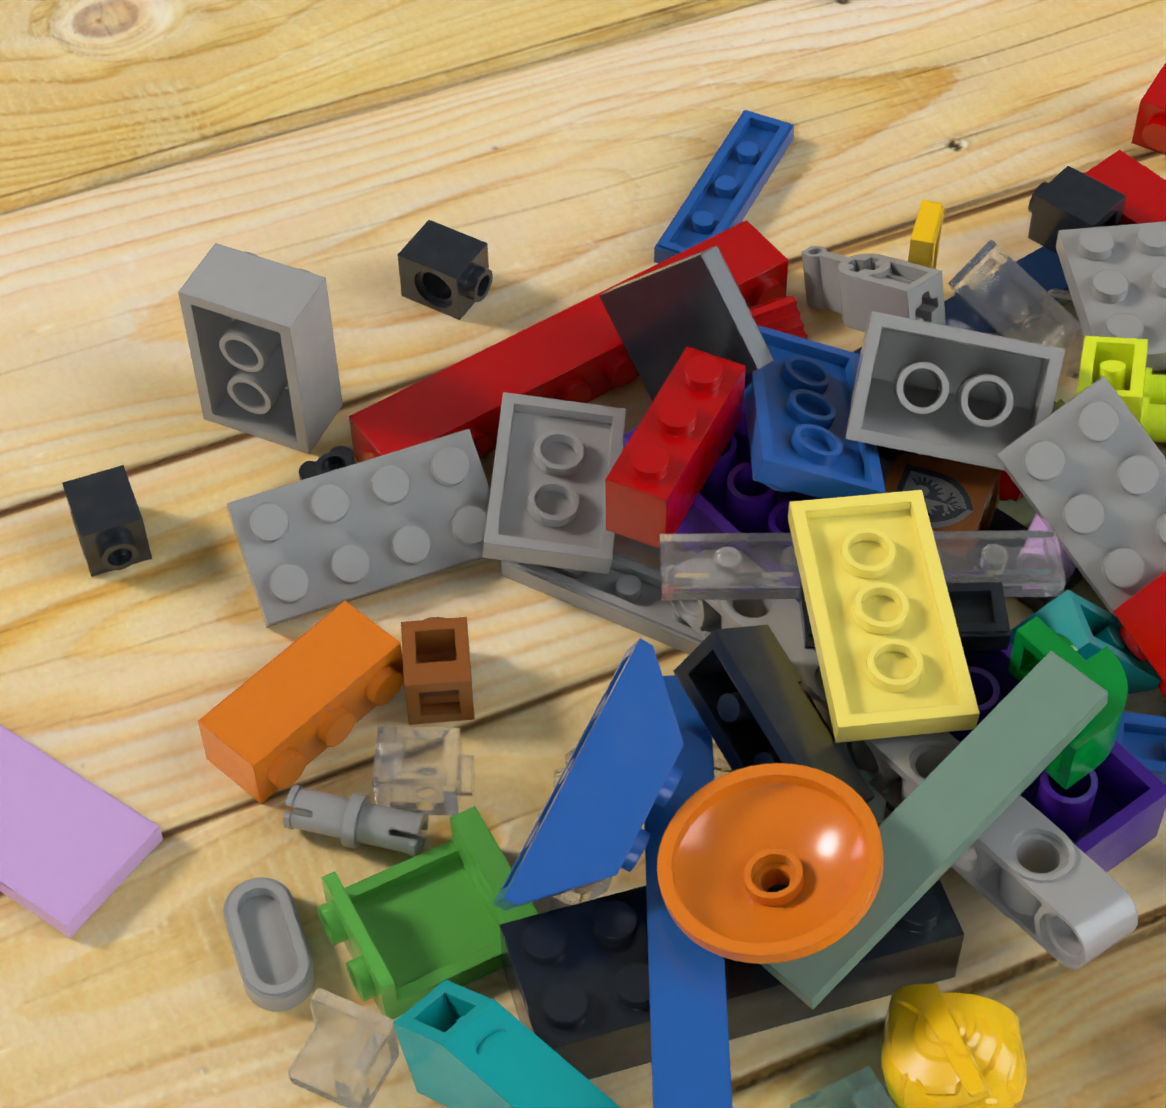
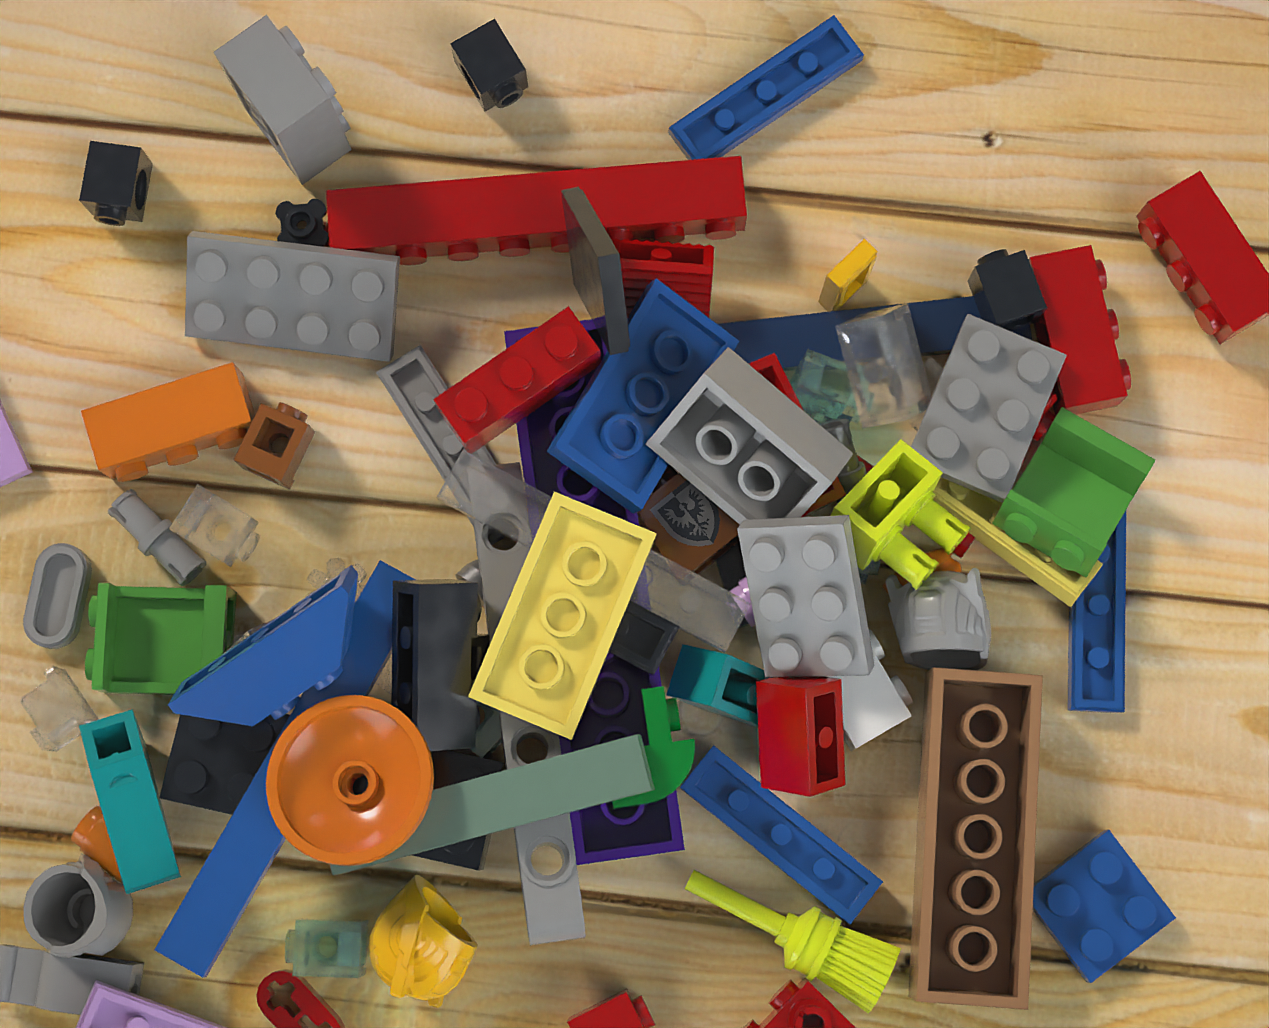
camera: 30 degrees right, 30 degrees up
light grey plate [482,392,626,574] -> none
light grey piece [802,246,946,332] -> none

